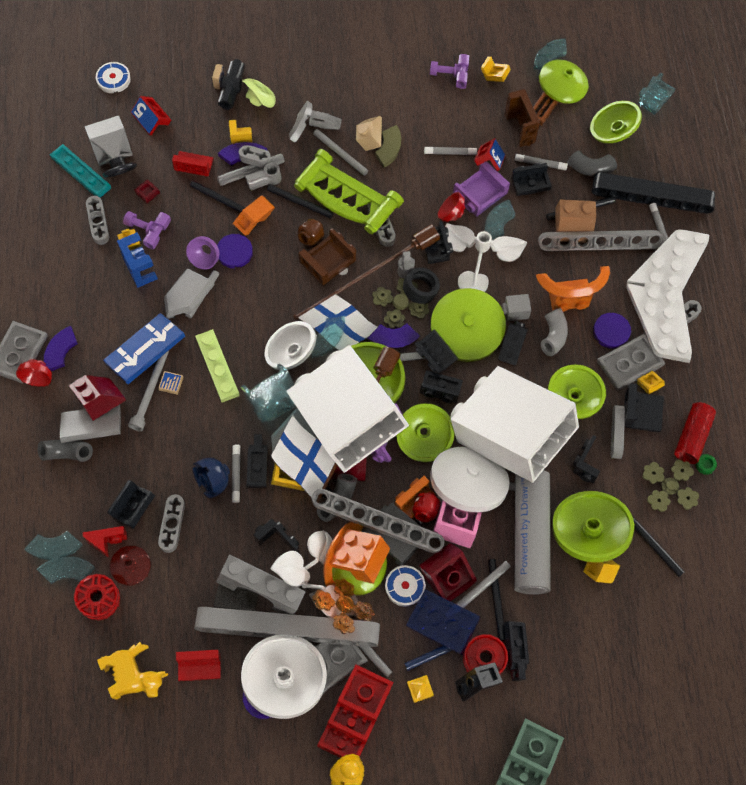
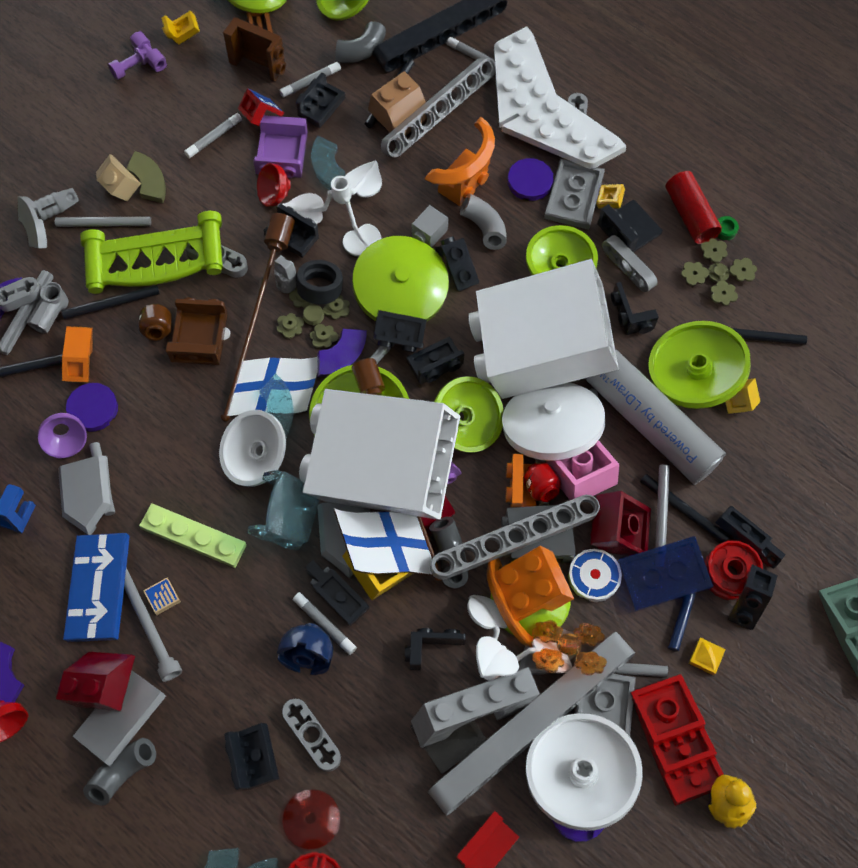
camera: 45 degrees left, 0 degrees up
red slope [83,526,127,558] -> none

